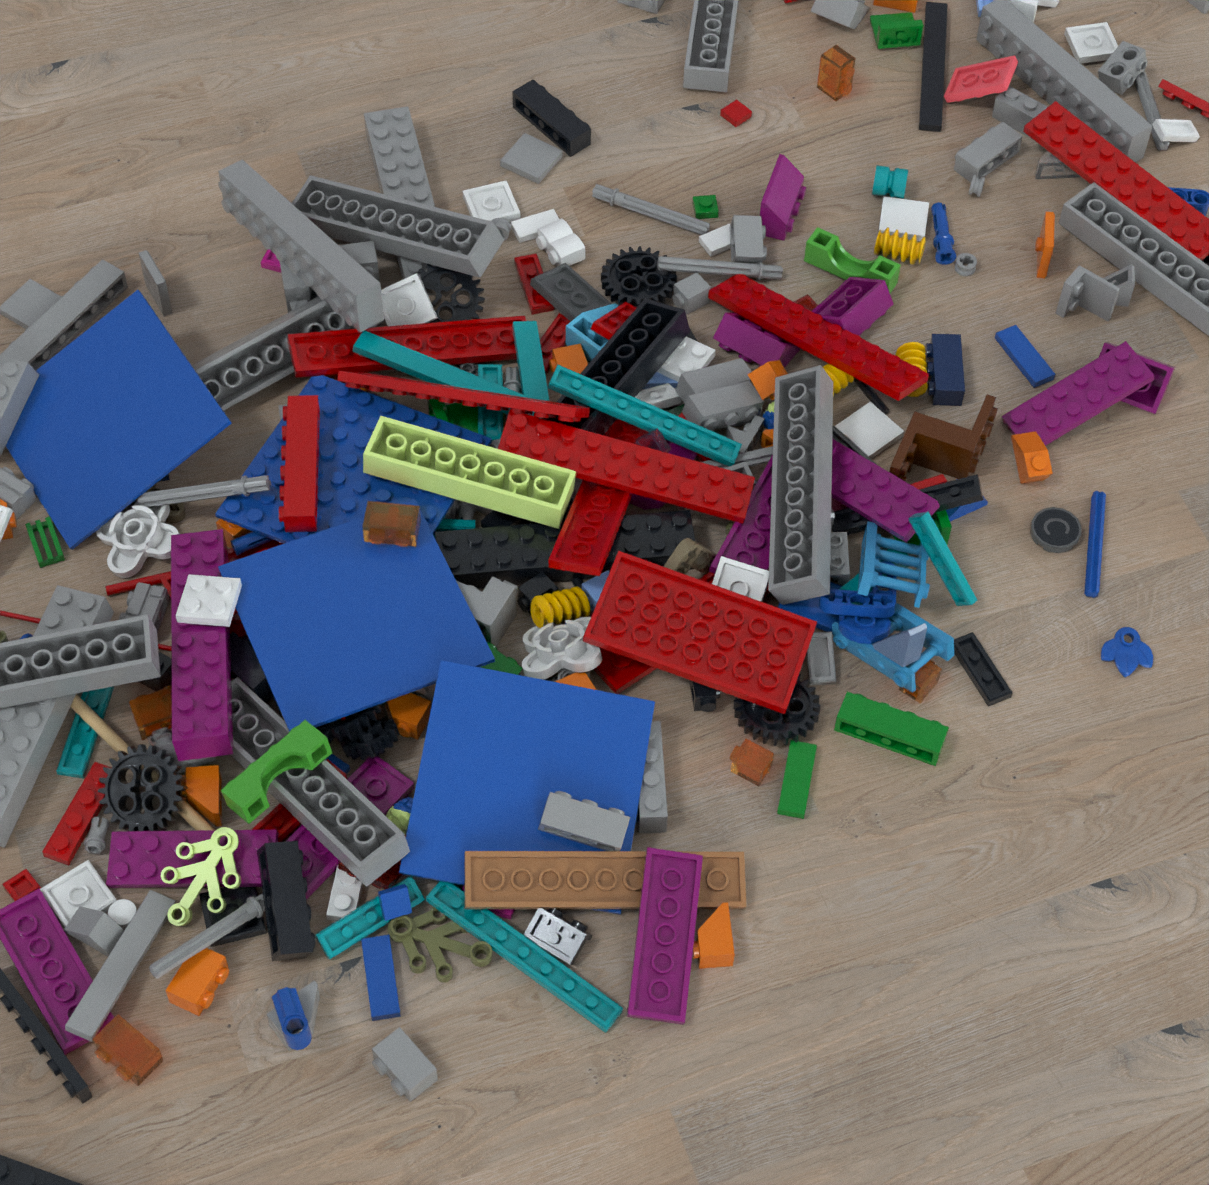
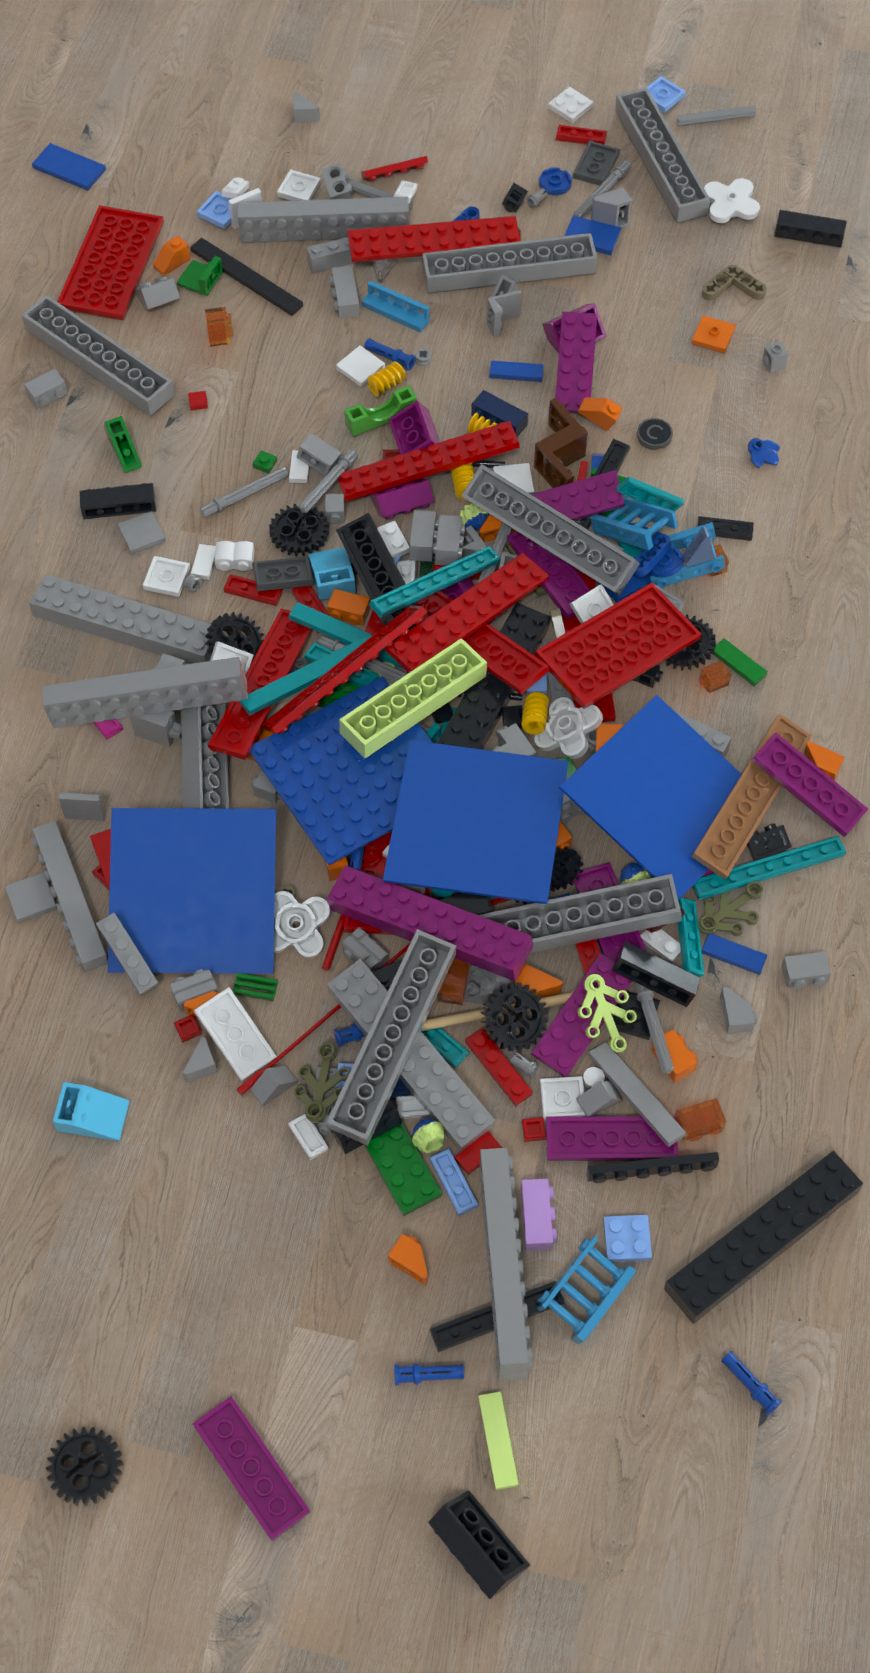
camera: 55 degrees left, 5 degrees up
light grey axle [138,475,271,507] -> none
white plate [176,574,242,627] -> none
bright green arch [221,720,332,824] -> none
blue piece [272,987,312,1050] -> none
red brick [279,395,320,532] -> none
light grey brick [292,175,504,278] -> none
clear orange brick [363,501,421,547] -> none
blue tile [378,884,412,921] -> none
light grey brick [538,791,630,851] -> none
red tile [591,302,636,340] -> none
clear pink tile [636,428,671,453] -> none
orange brick [748,360,788,401] -> none
magenta slope [760,154,807,241] -> none
green brick [834,691,949,766] -> none
teal wheel [872,165,908,199] -> none
coral plate [944,55,1018,103] -> none
light grey bush [969,174,985,197] -> none
orange plate [1035,211,1055,279] -> none
blue axle [1084,491,1106,598] -> none
none -> green slope [104,416,142,473]
none -> dark azure fence [362,280,430,333]

